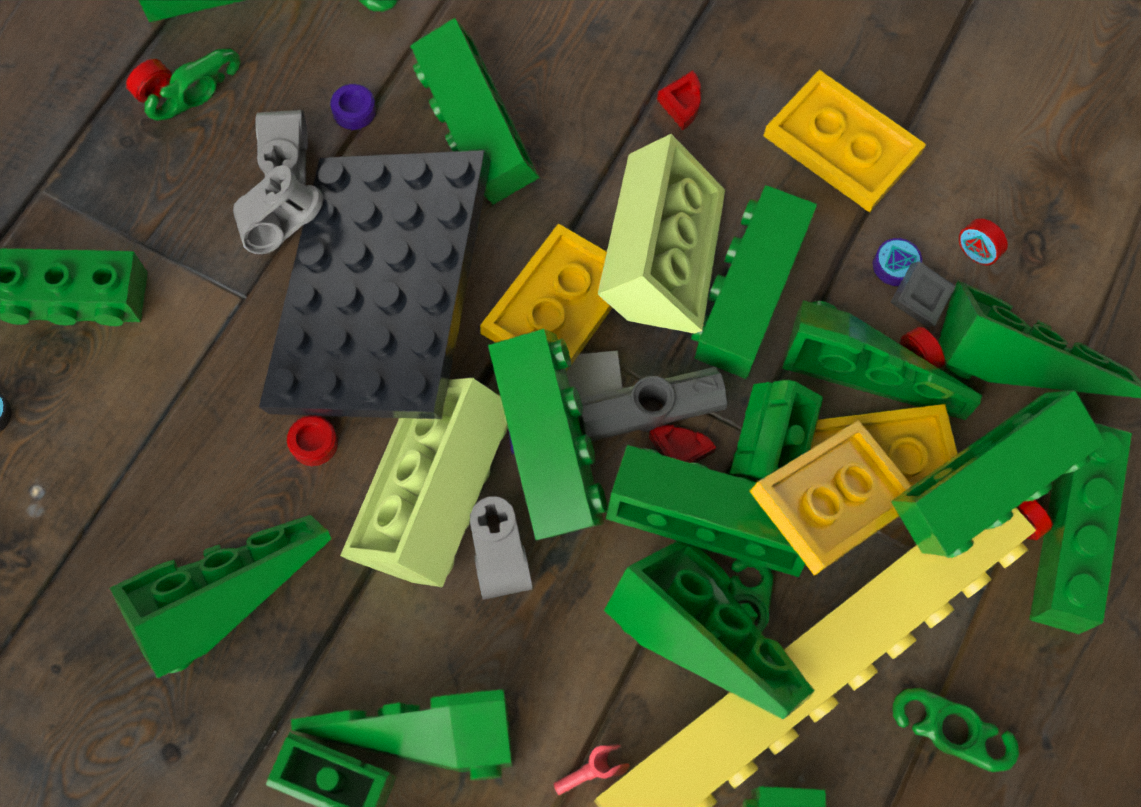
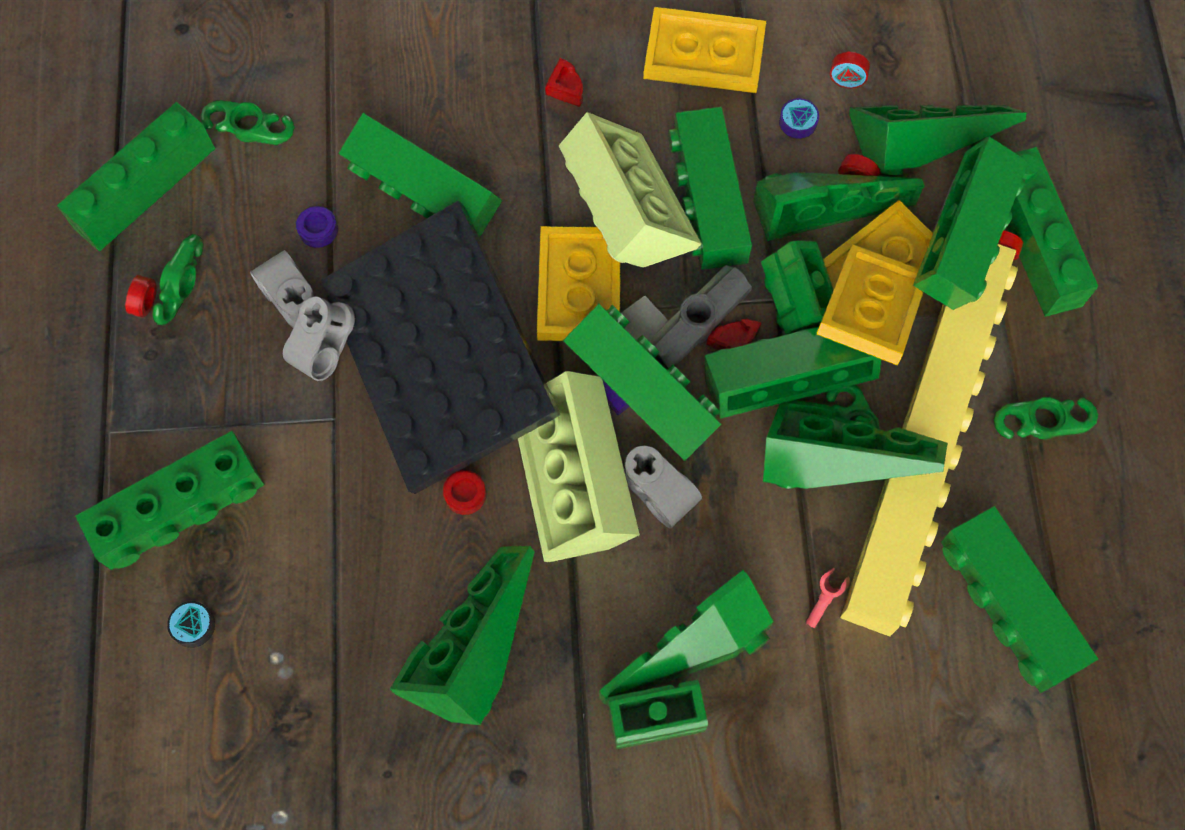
camera: 30 degrees left, 0 degrees up
dark grey tile [890,261,956,327] -> none

